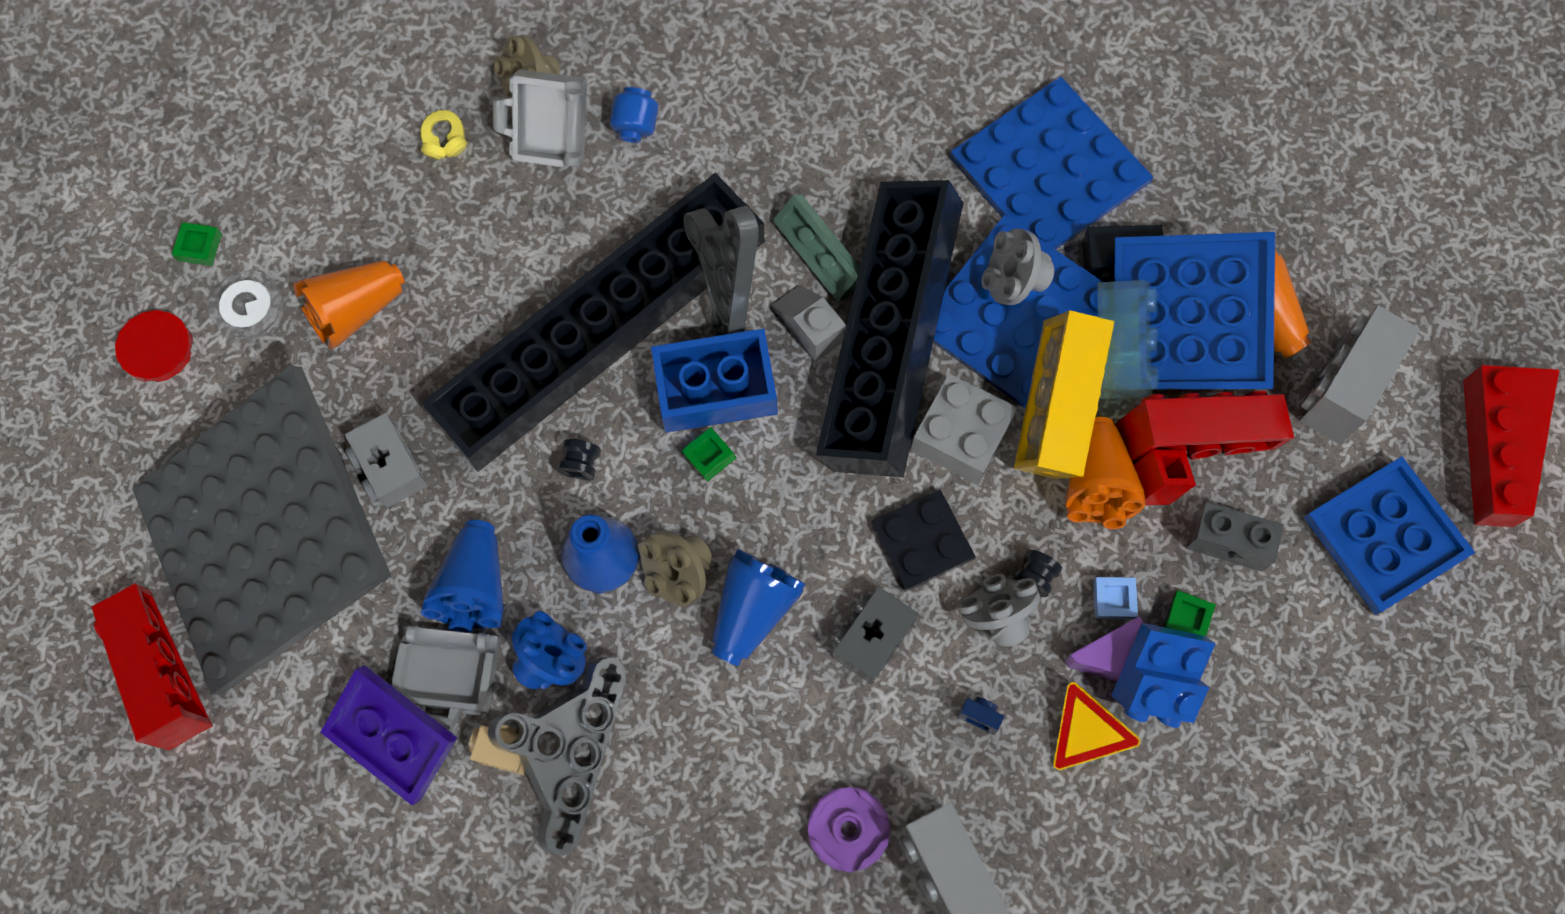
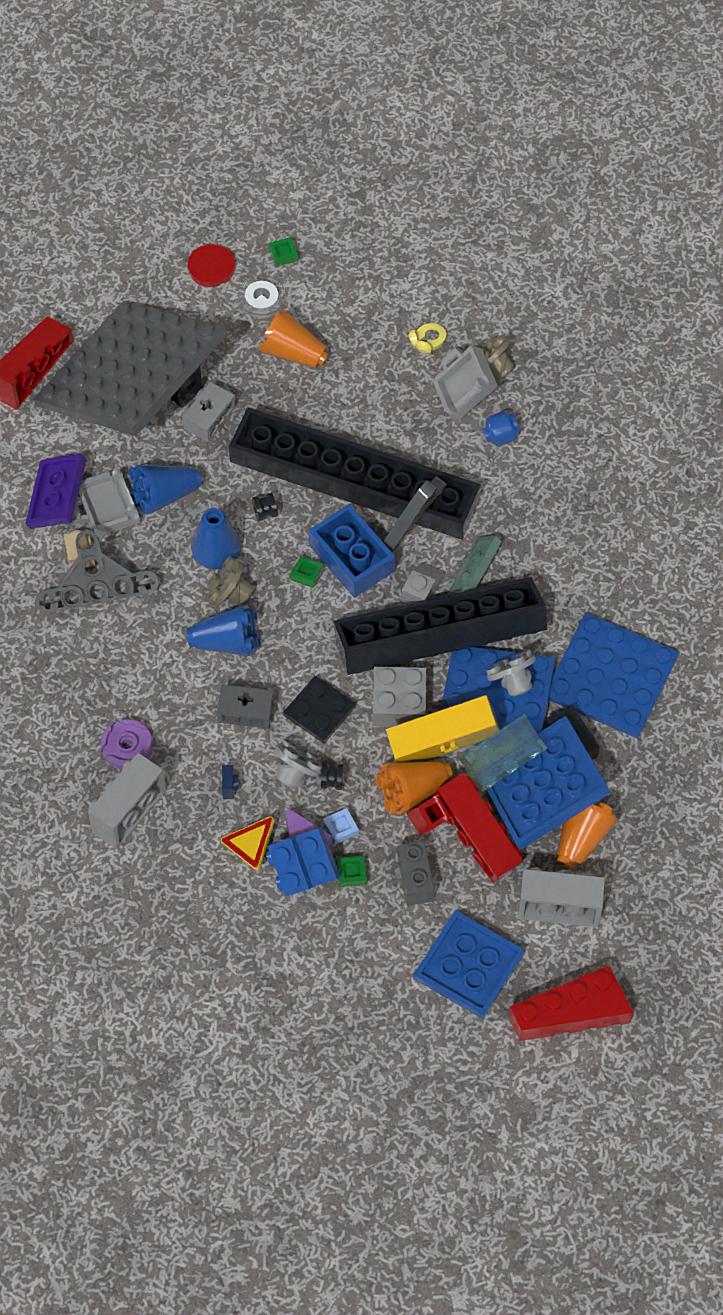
camera: 60 degrees right, 10 degrees down
blue plate [512,611,587,689] -> none

